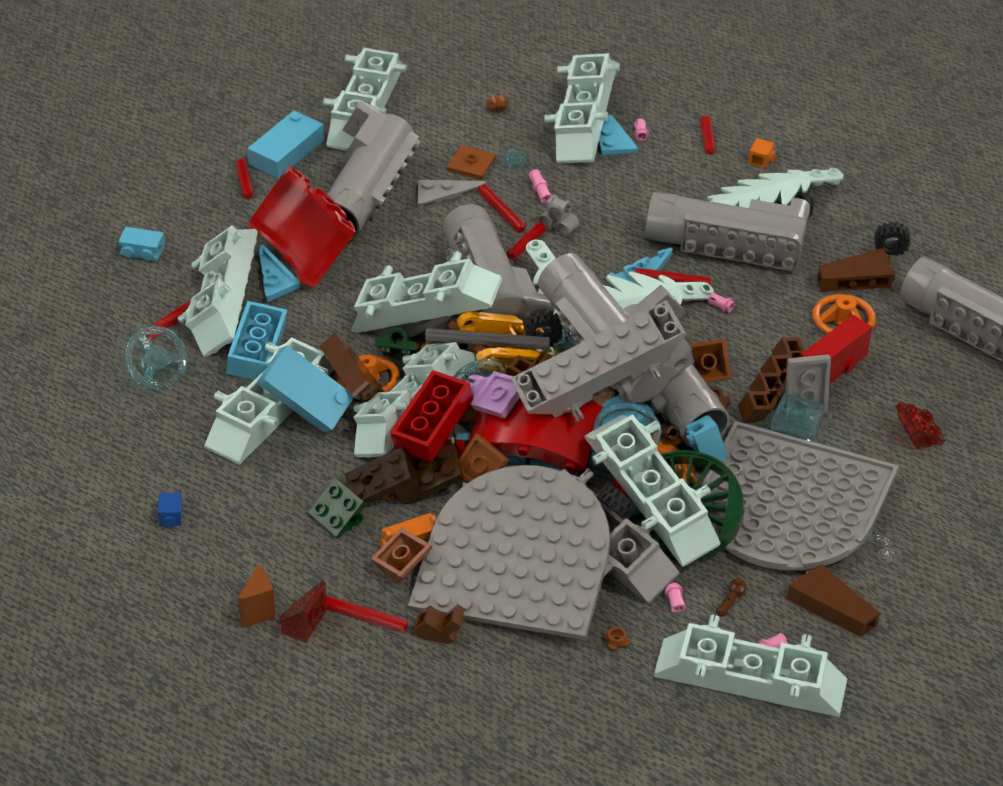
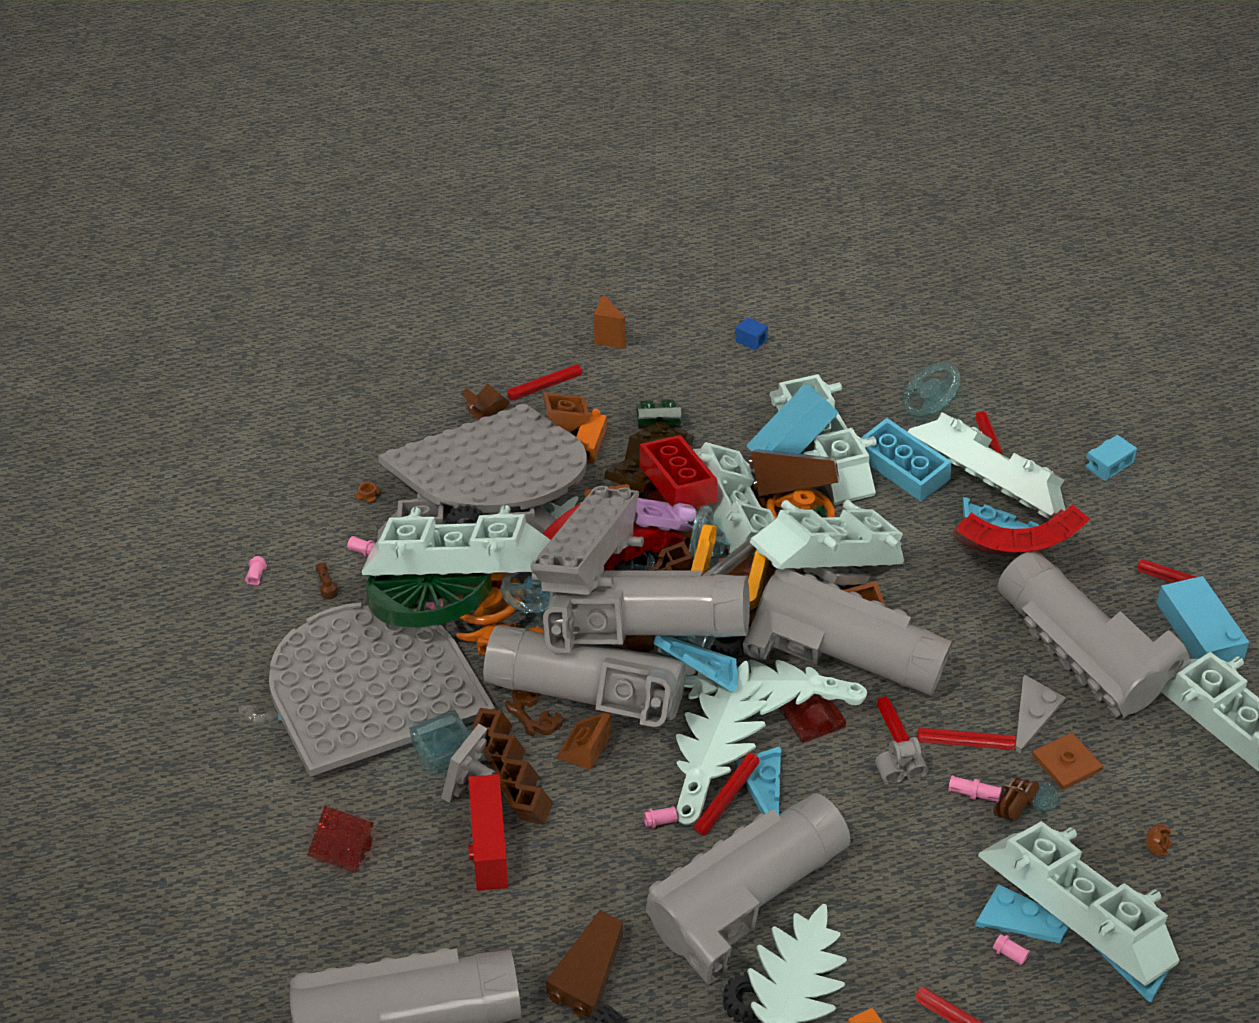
camera: 130 degrees right, 0 degrees up
clear red slope [279,581,327,643] -> none
light aqua piece [654,615,847,717] -> none
medium azure brick [685,415,728,468] -> none
reddish brown slope [787,564,880,637] -> none
orange piece [812,294,876,335] -> none
none -> reddish brown arm [993,777,1039,821]

